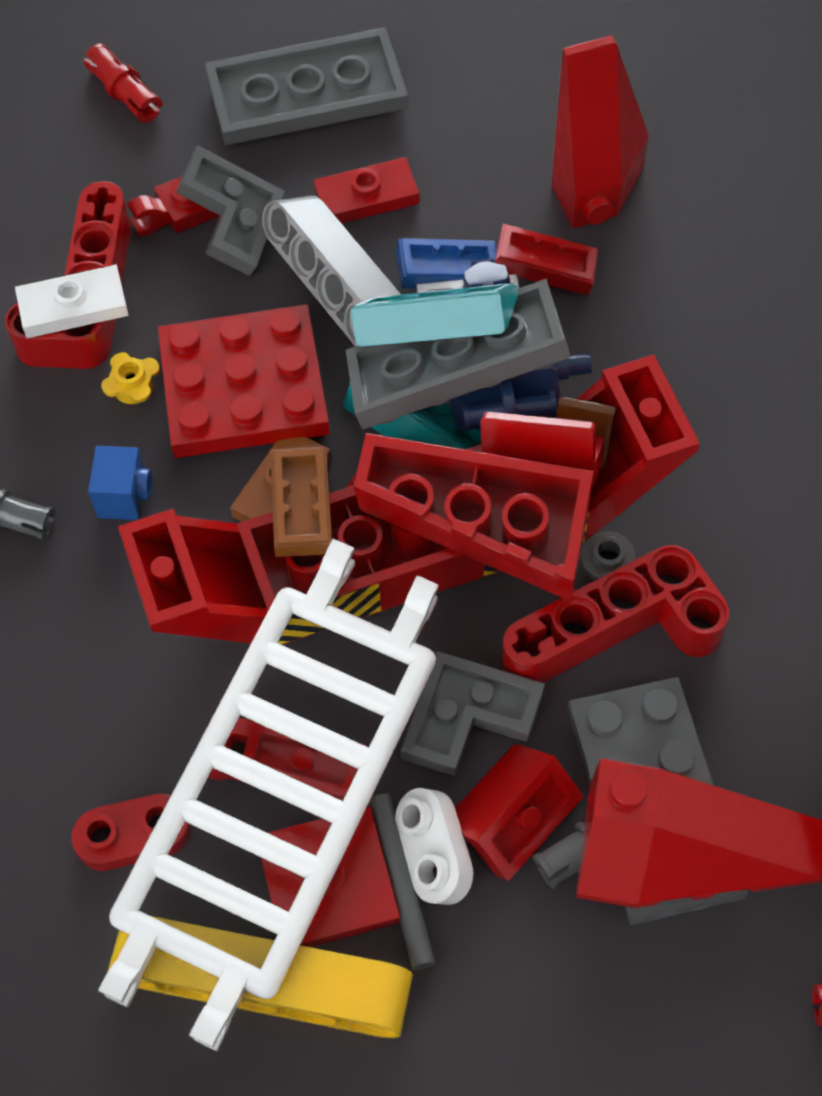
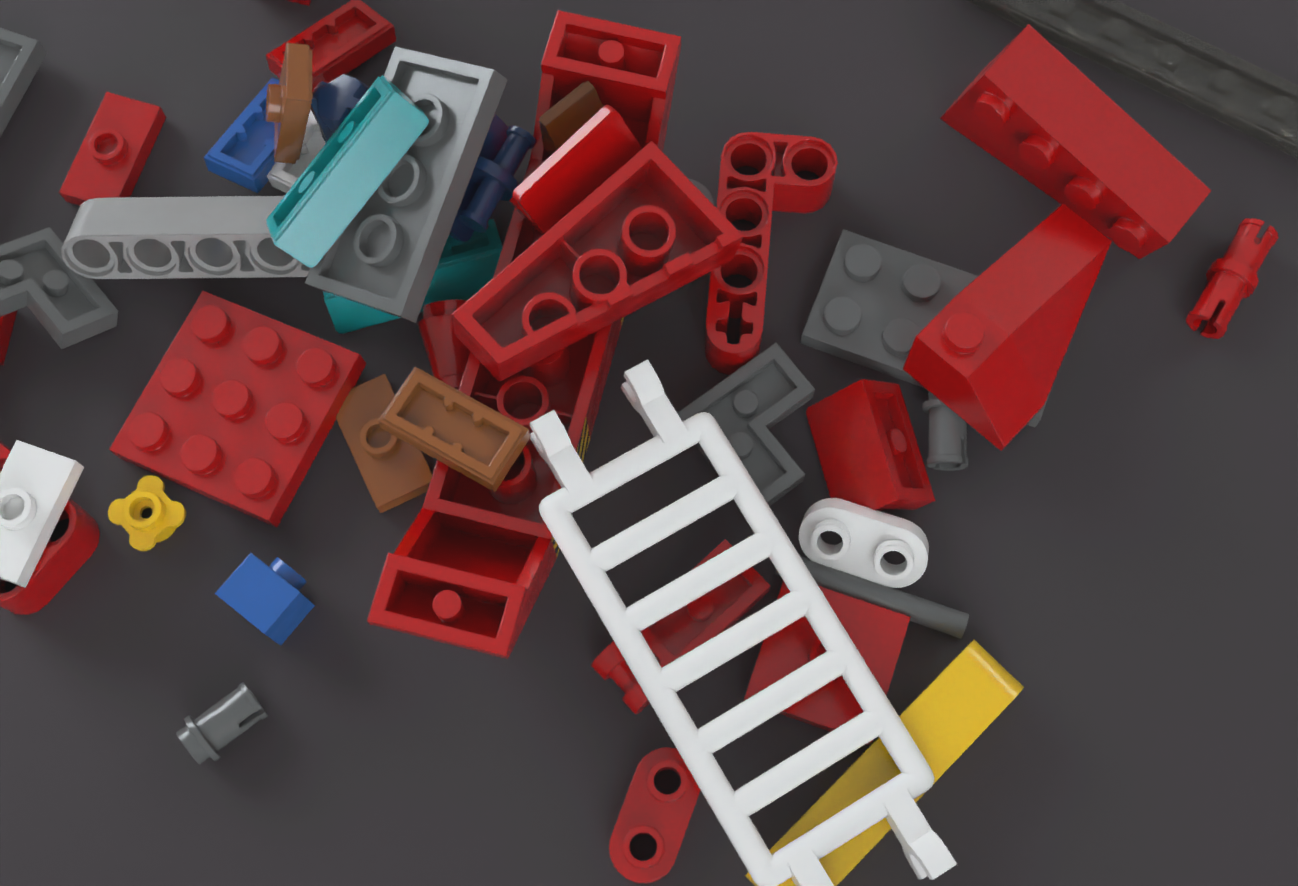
camera: 55 degrees left, 10 degrees up
none -> dark orange plate [266,43,312,164]

